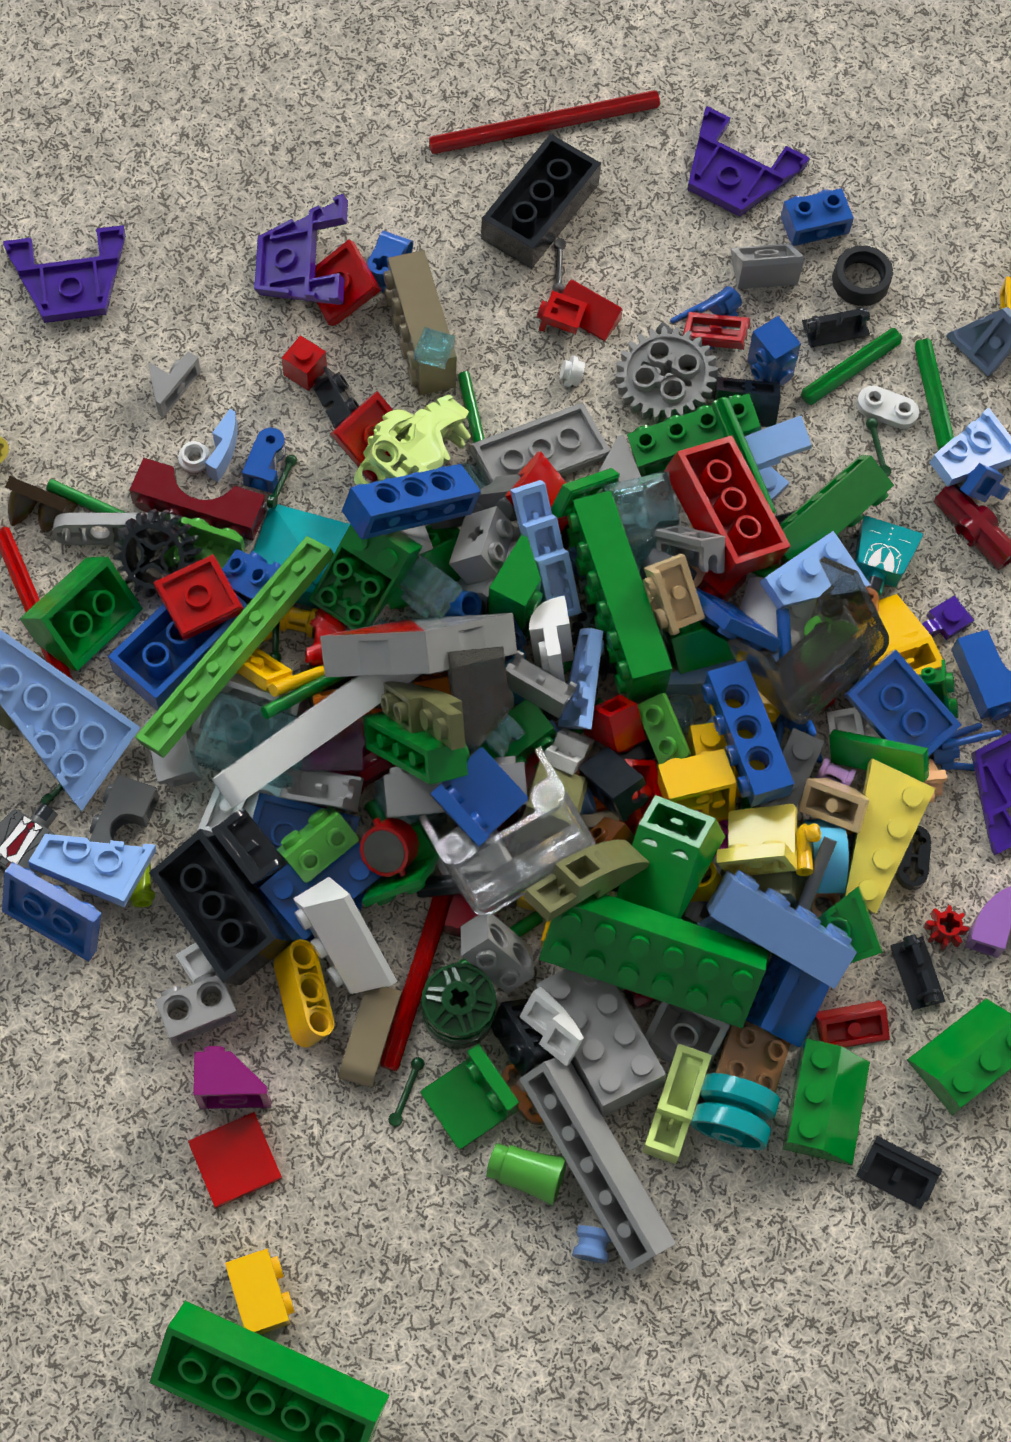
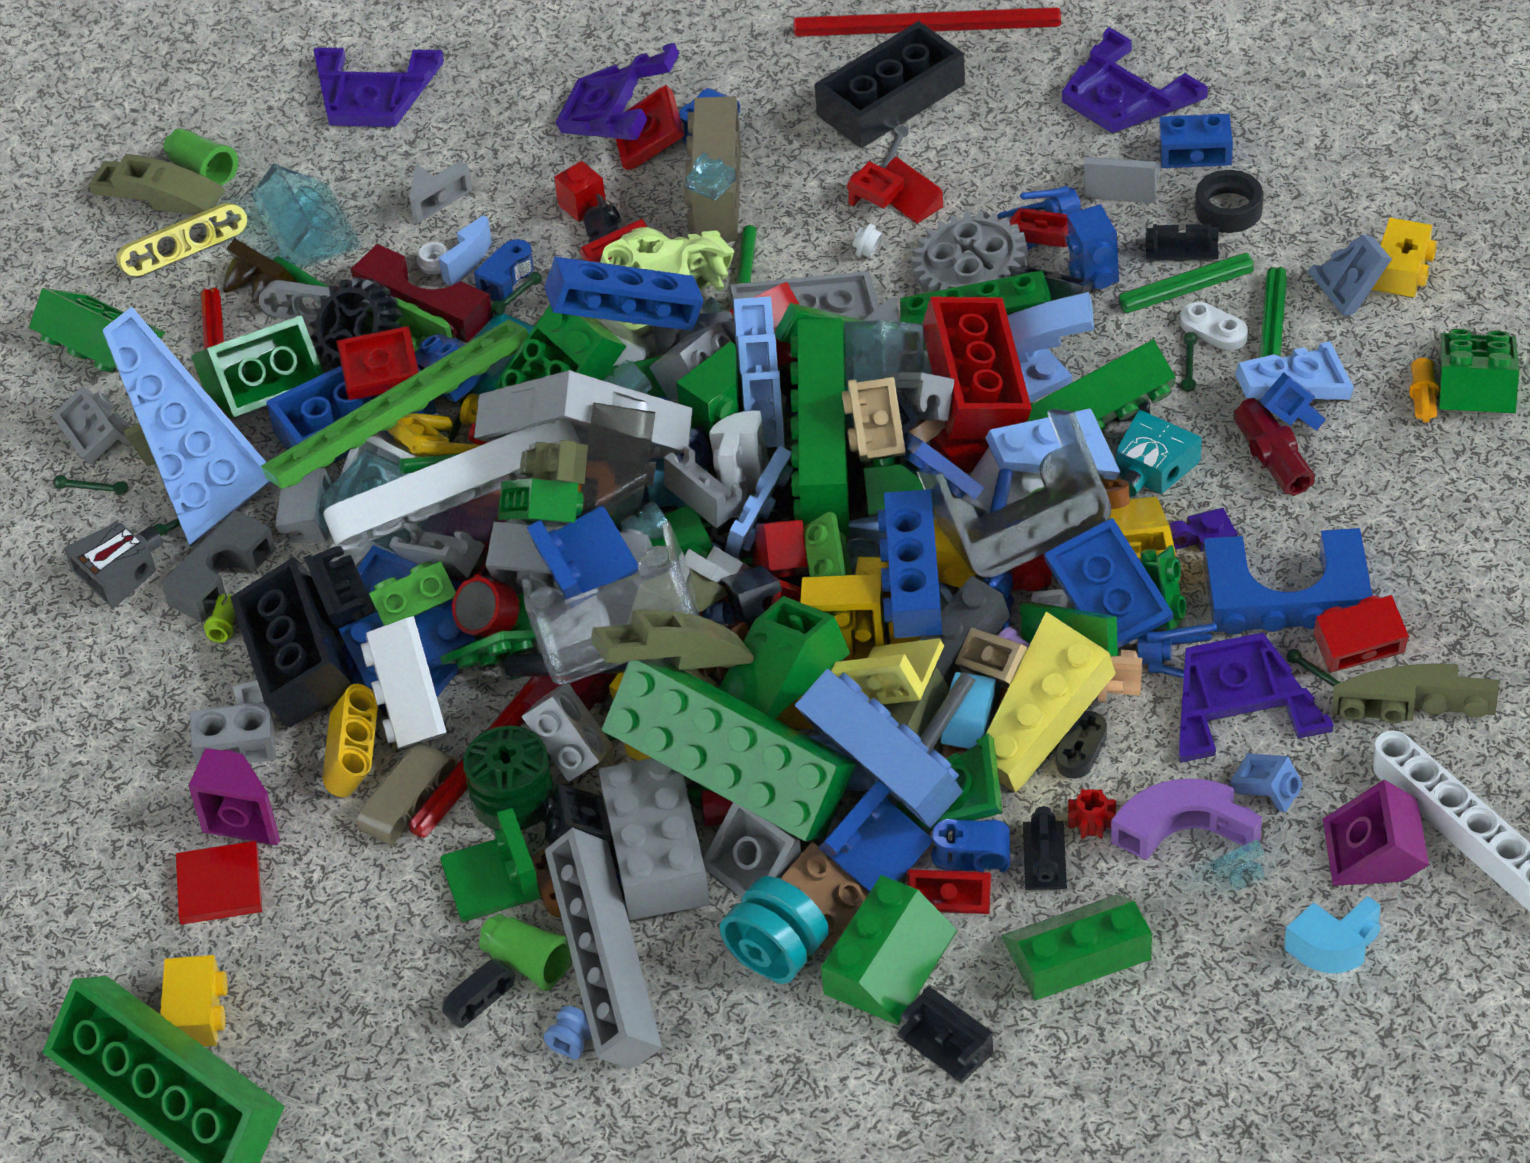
camera: 25 degrees right, 20 degrees down
blue plate [2,862,102,962] -> none
light blue wing [29,834,156,908] -> none
dark green hinge [388,1057,425,1127] -> none
white slope [520,987,584,1066] -> none
yellowish green slope [642,1043,712,1164] -> none
green axle [711,397,776,514] -> none
yellow arm [796,823,821,876] -> none
none -> clear light blue slope [251,163,362,267]
none -> black beam [442,959,515,1028]
none -> blue piece [931,819,1010,872]

